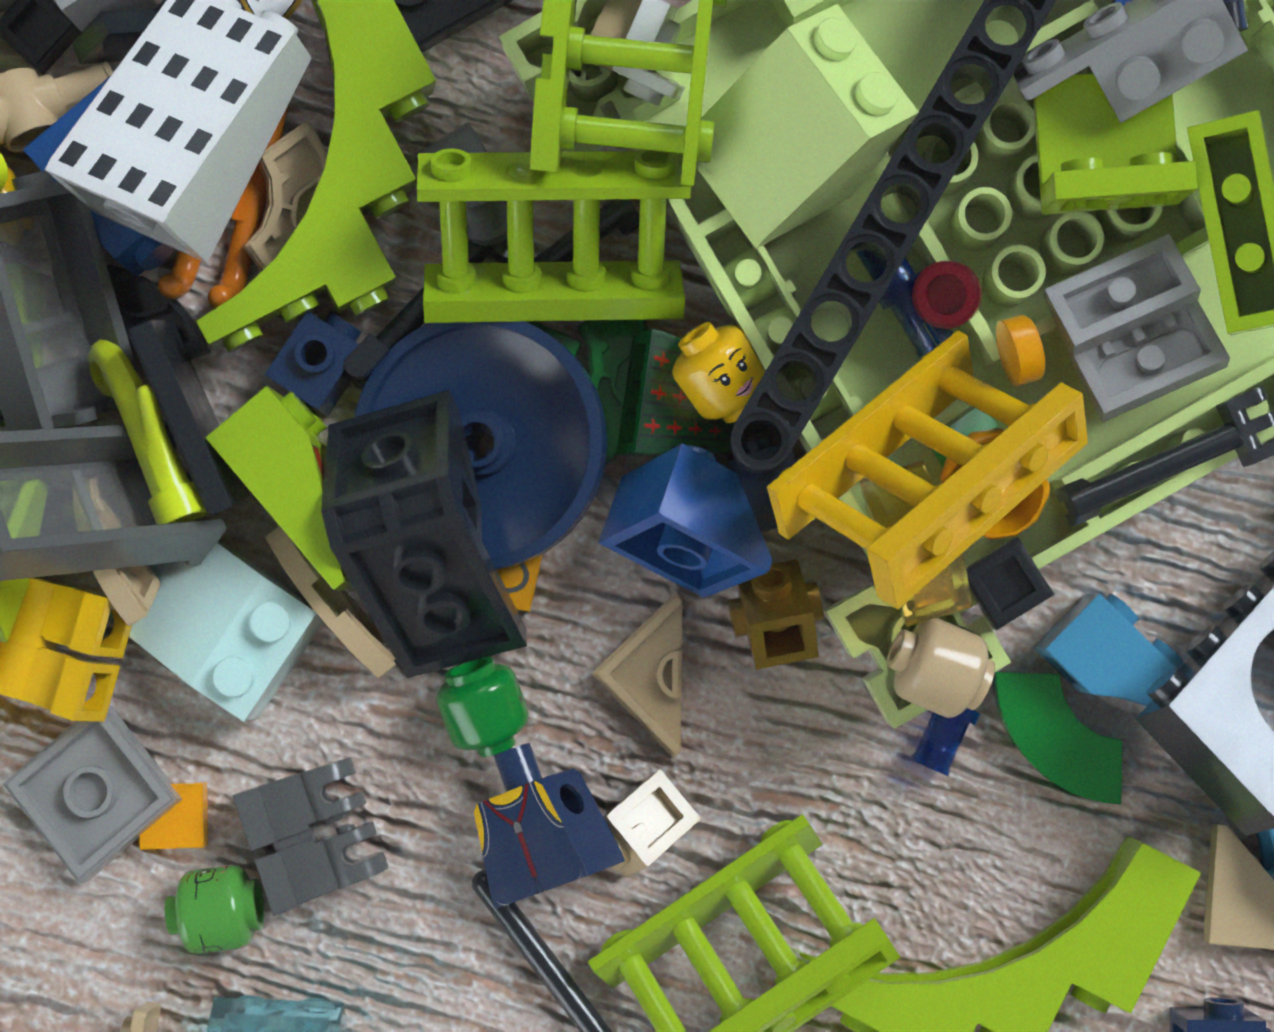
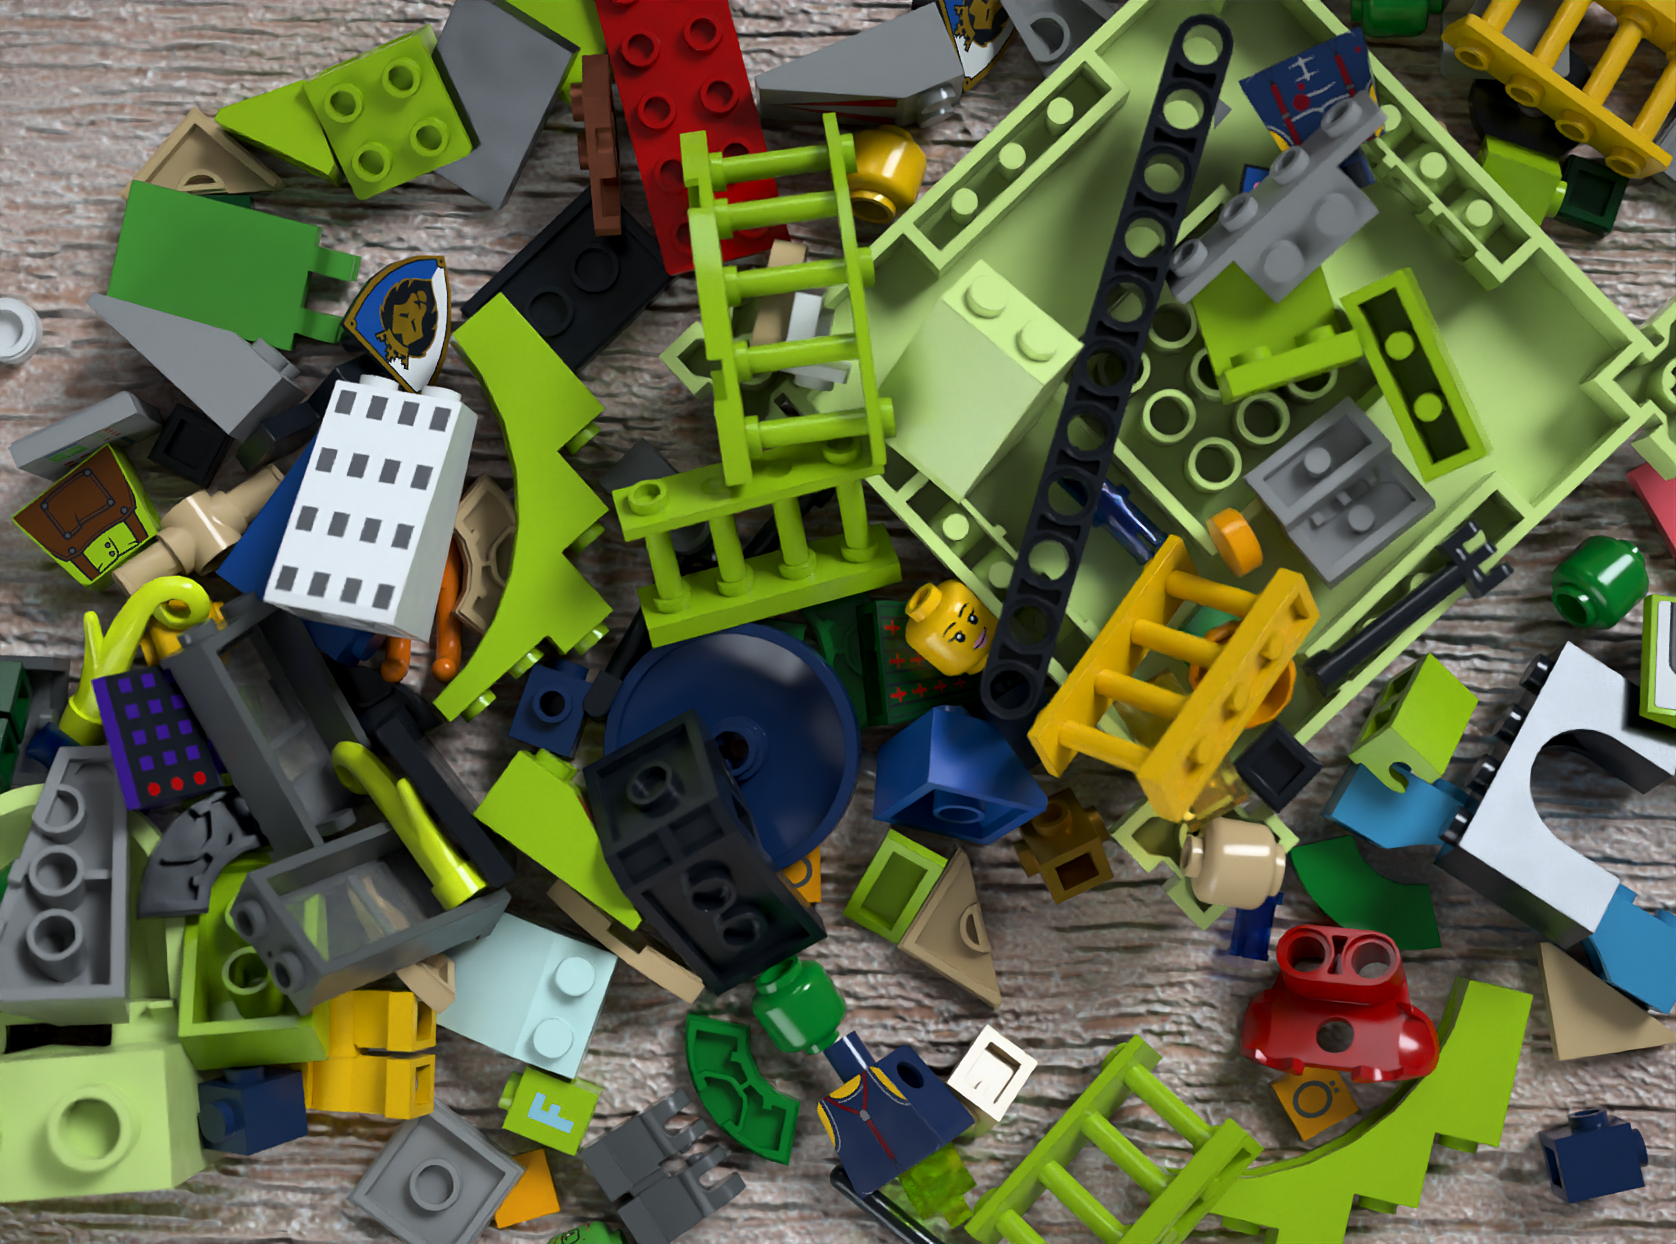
camera: 20 degrees left, 0 degrees up
dark red tile [912,261,983,329] -> none
none -> lime brick [498,1063,604,1157]
none -> green tile [685,1013,801,1166]
none -> lime slope [842,827,948,945]
none -> clear neon green tile [898,1141,978,1229]
none -> red piece [1239,925,1439,1084]
none -> light orange tile [1269,1067,1360,1142]
none -> lime hinge [1348,652,1479,793]

